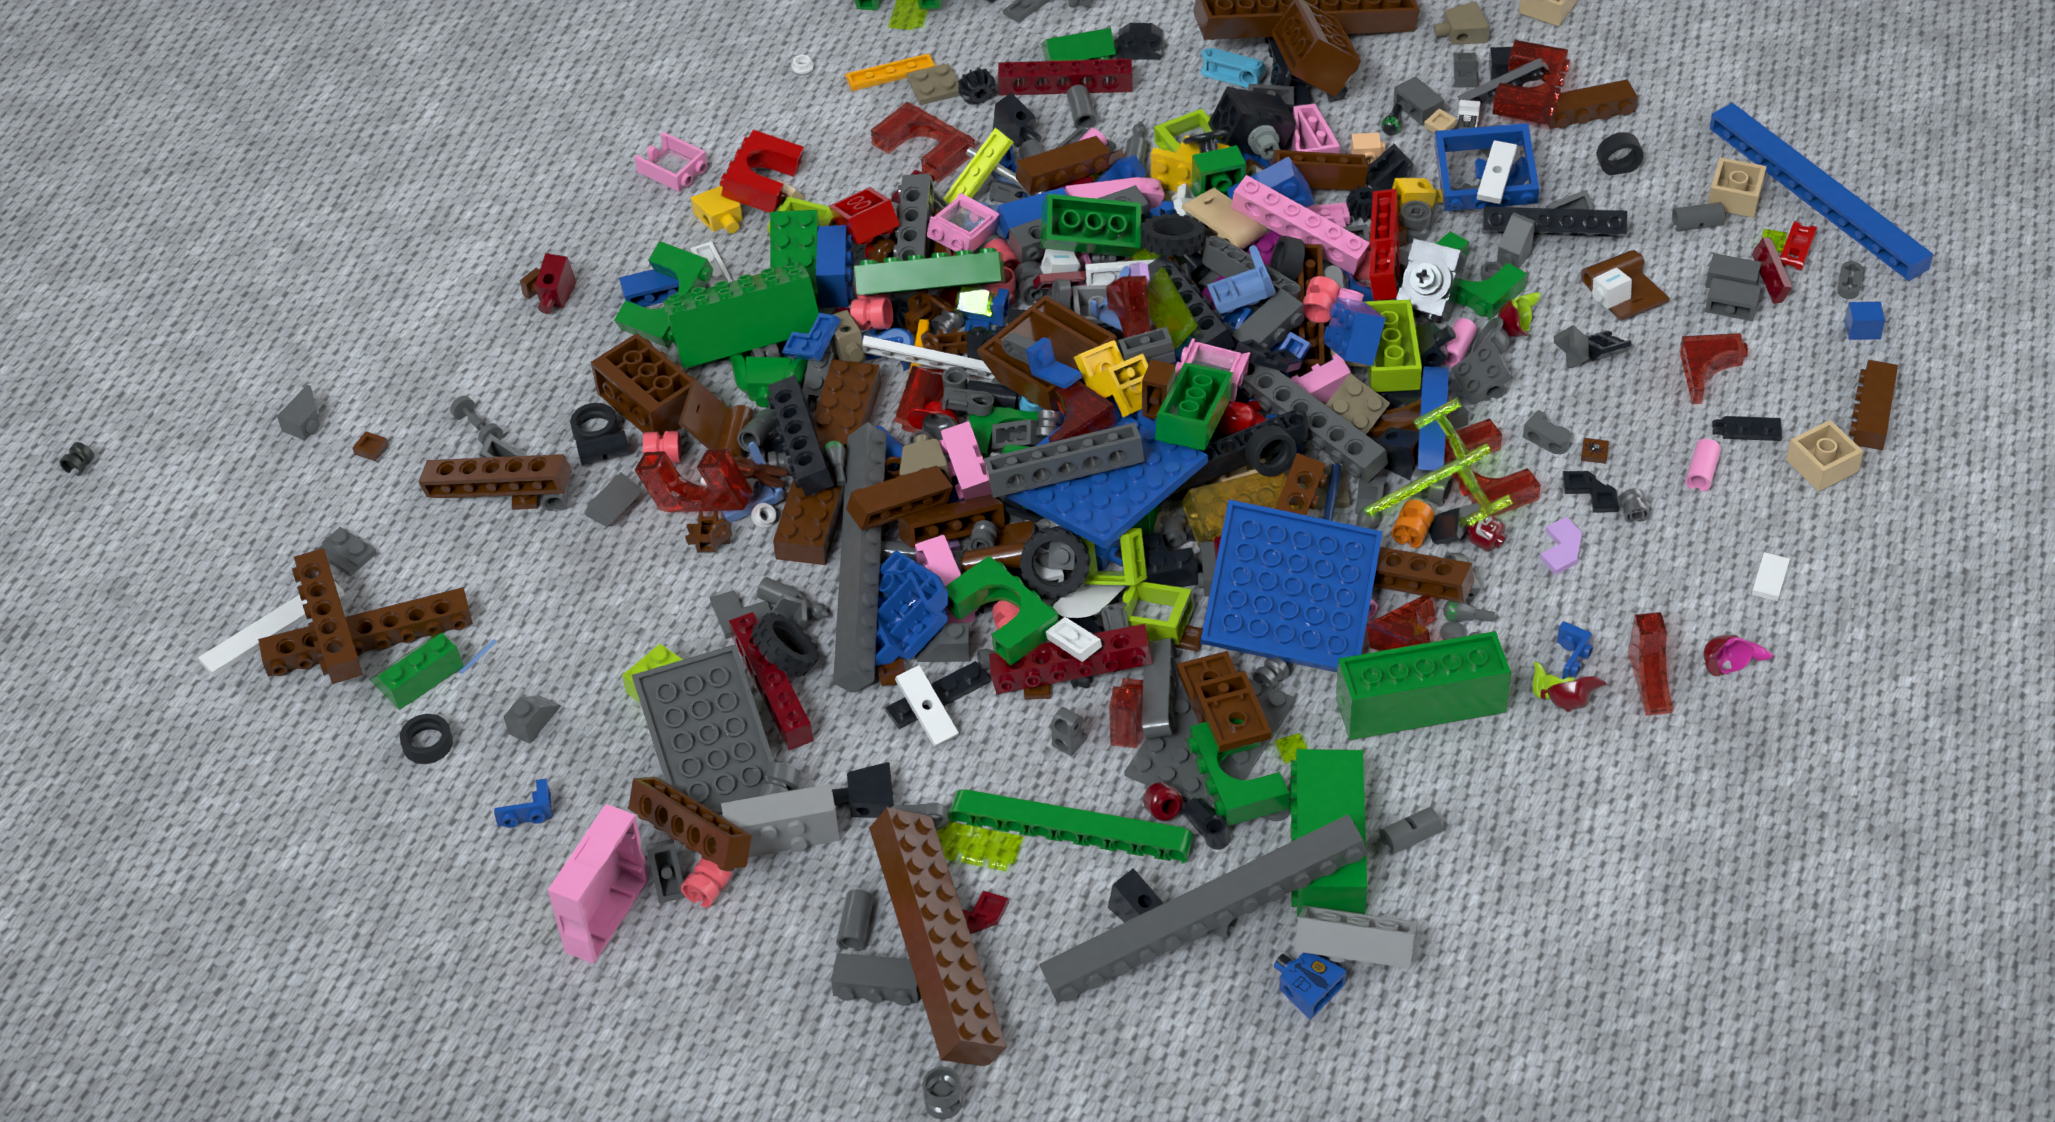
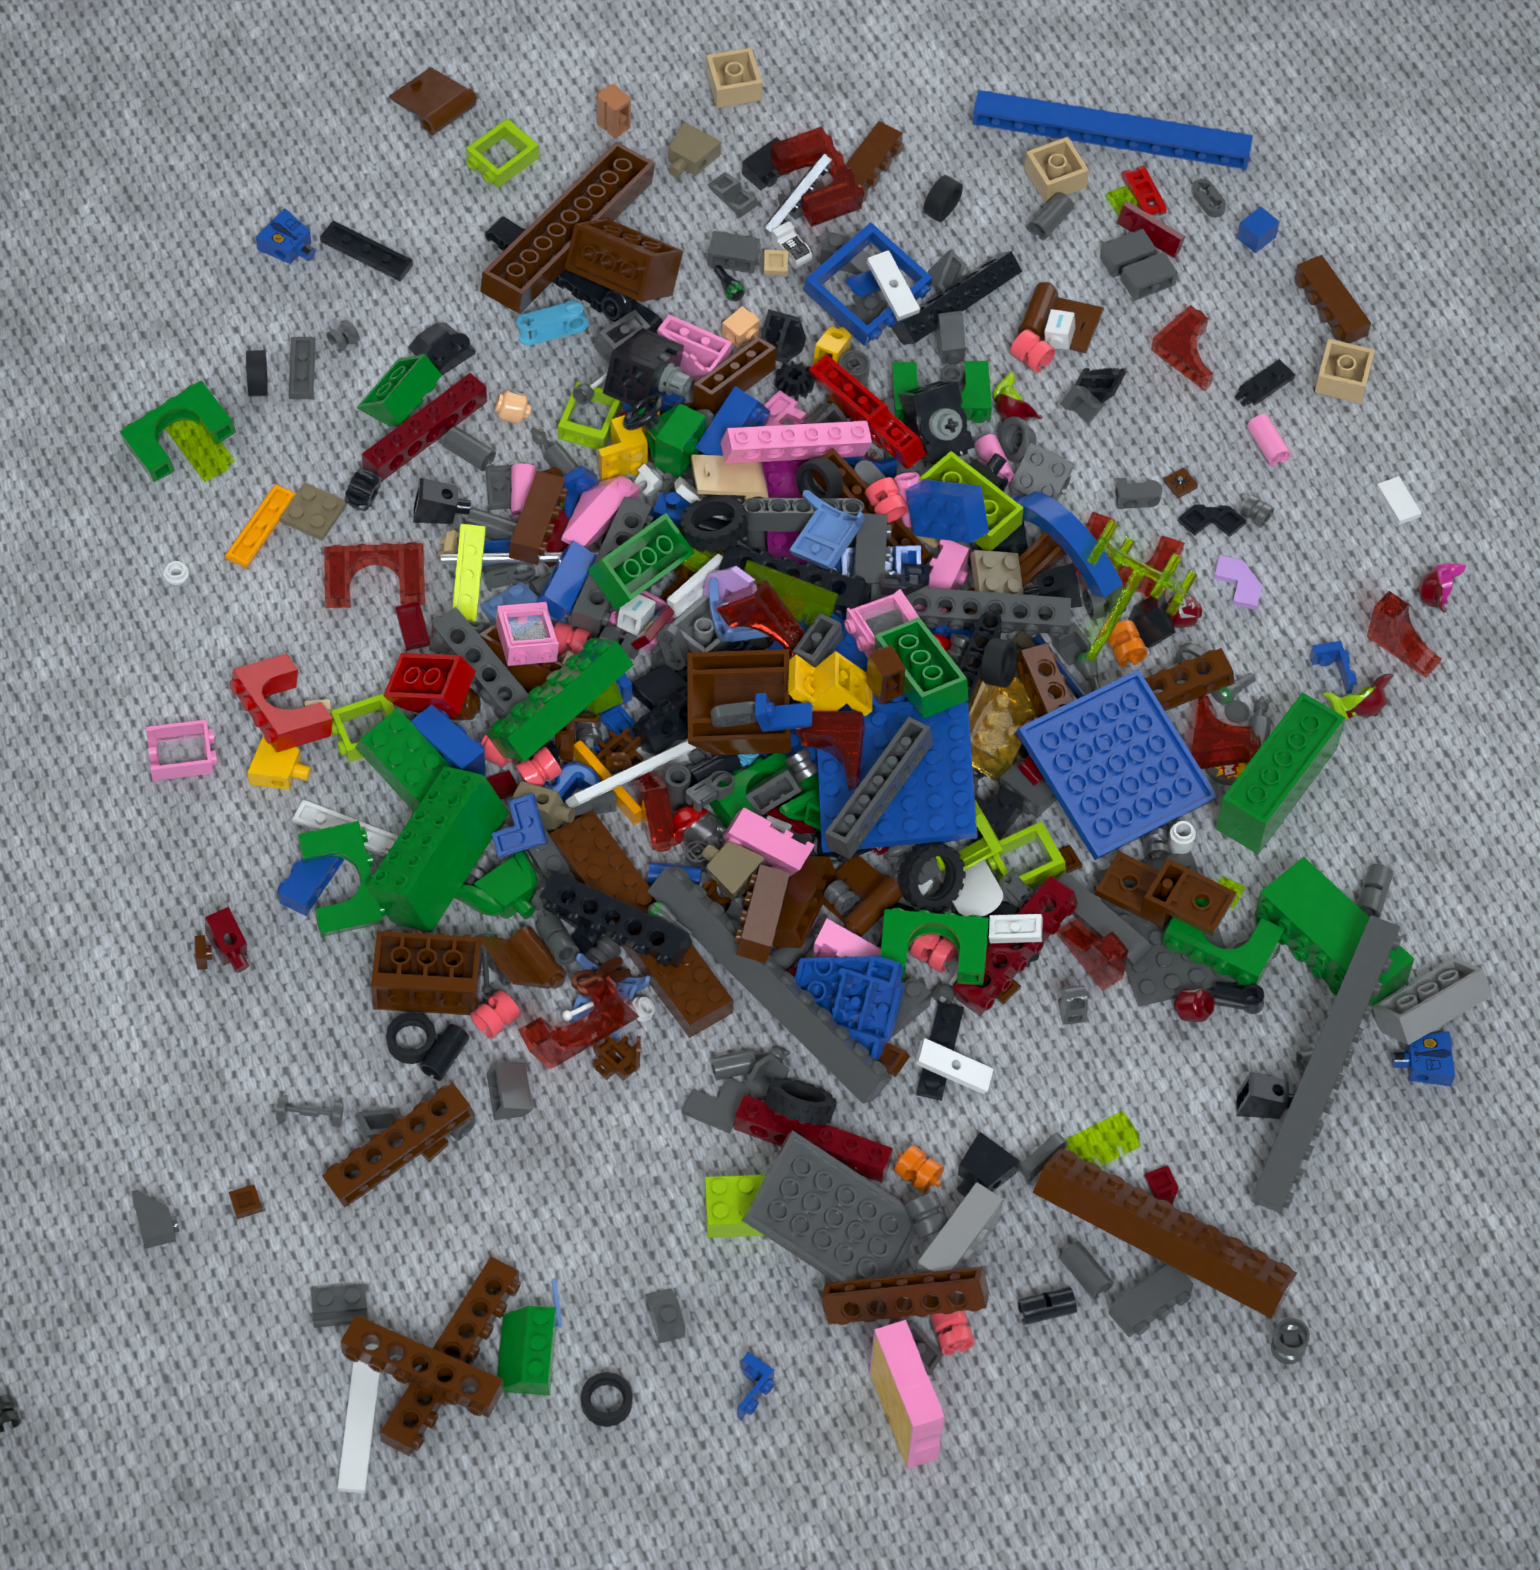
camera: 50 degrees left, 10 degrees up
green beam [948,789,1194,864] -> none
none -> light nougat head [494,390,532,424]
none -> dark grey slope [567,792,616,824]
none -> dark grey hinge [573,369,608,405]
none -> orange wheel [894,1145,945,1195]
none -> coral wheel [1010,329,1056,373]
none -> black pin [1017,1287,1077,1325]
none -> white brick [1168,821,1196,854]

